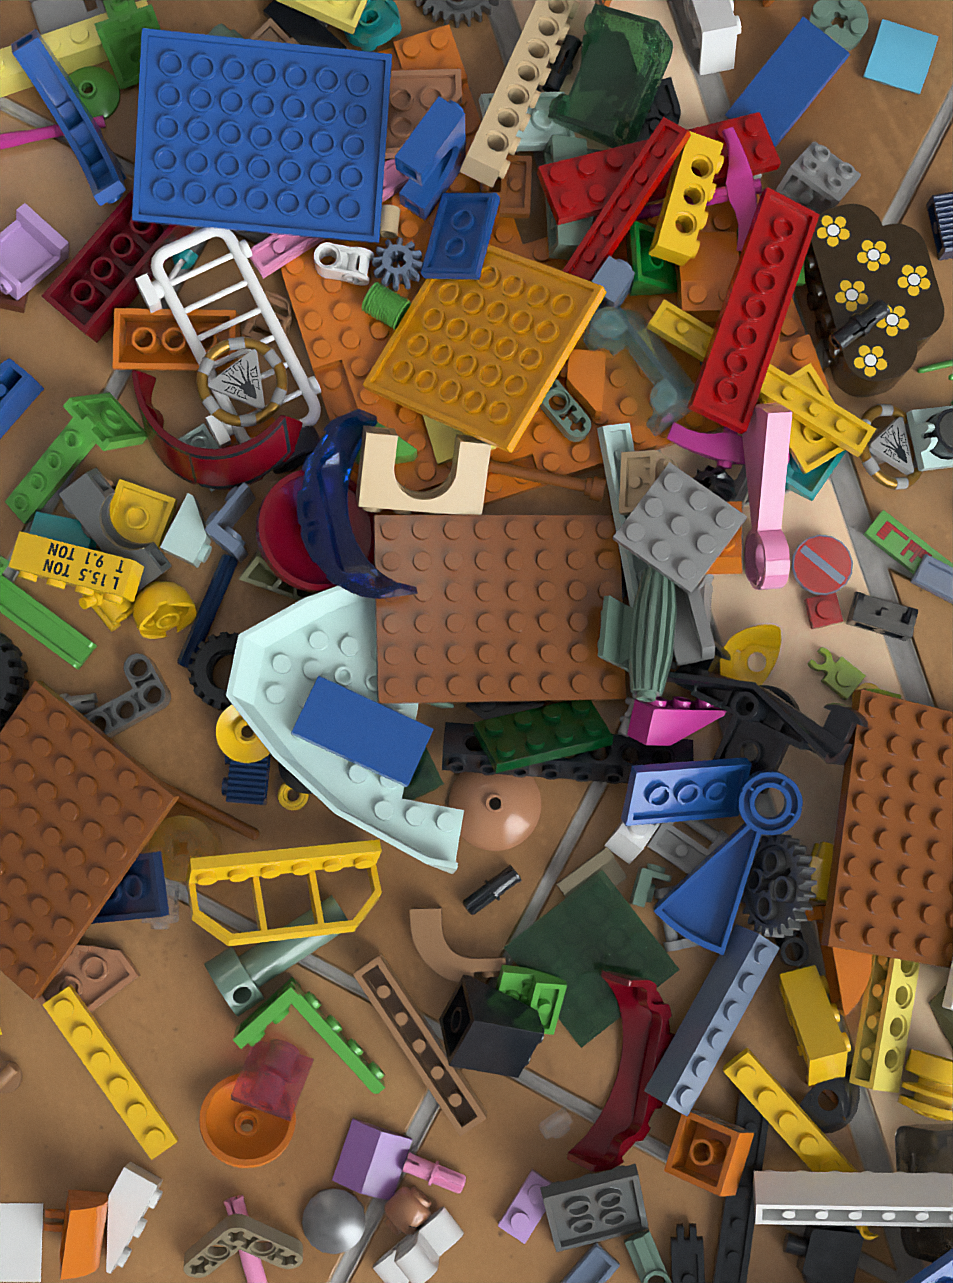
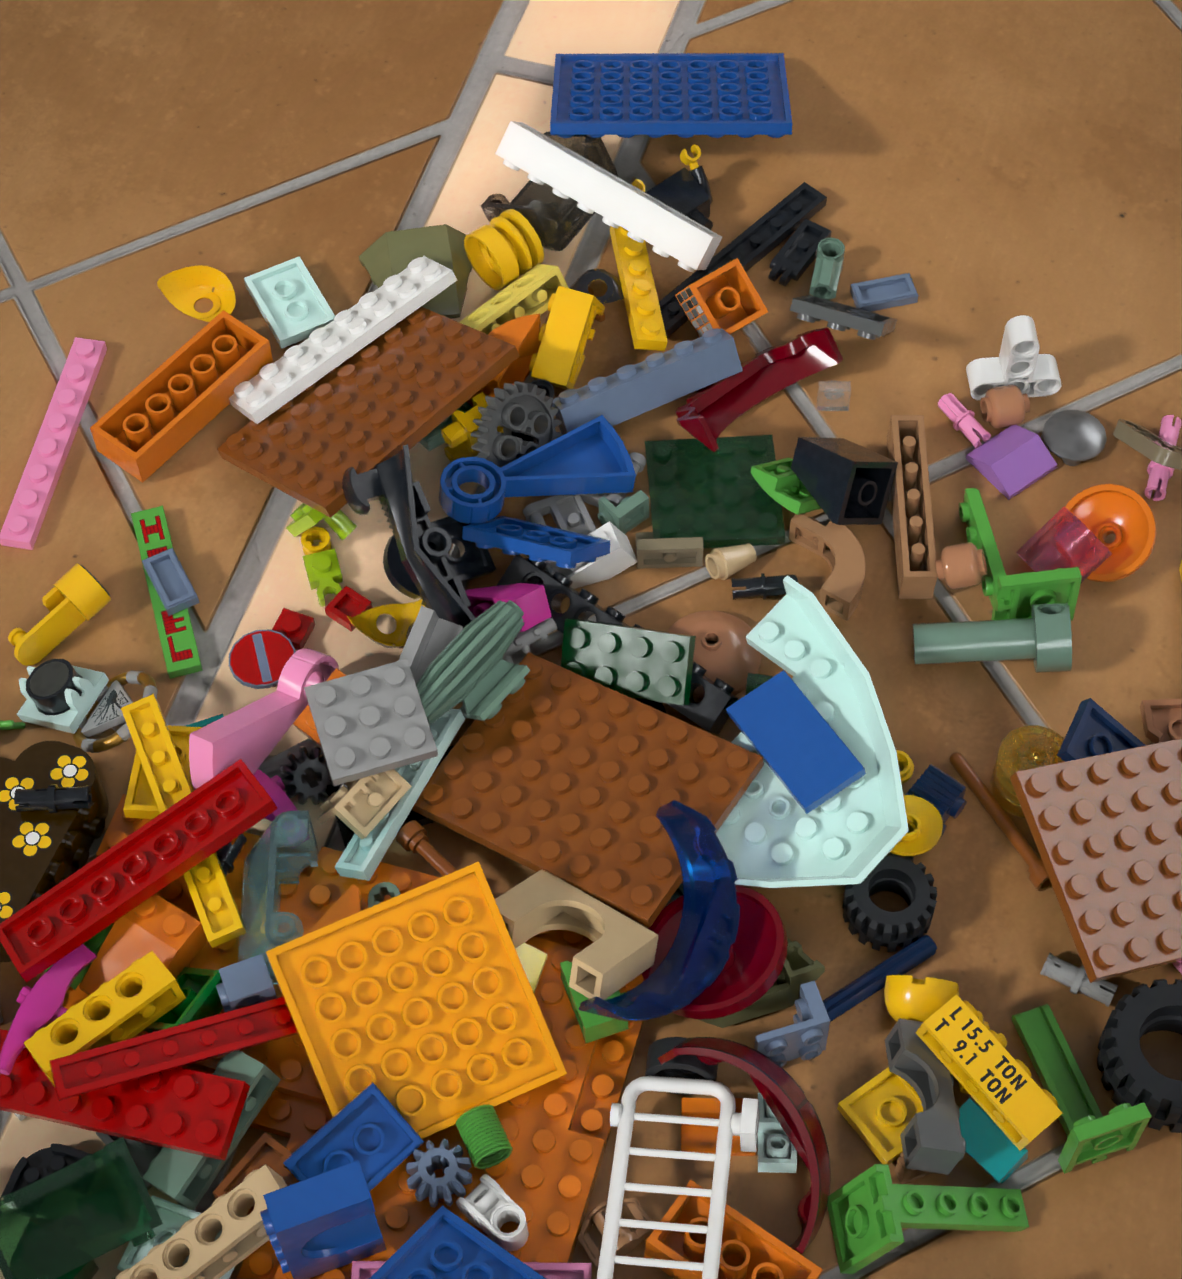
camera: 145 degrees left, 25 degrees down
dark grey beam [84,653,171,738] -> none
light aqua slope [160,493,212,568] -> none
yellow plate [186,839,382,946] -> none
piece [196,337,288,427] -> none
tan hinge [380,205,400,238] -> none
lavender plate [498,1169,552,1244] -> none
black hinge [846,591,918,641] -> none
none -> red plate [325,586,373,632]
none -> tan cone [705,543,757,580]
none -> nougat head [936,542,987,589]

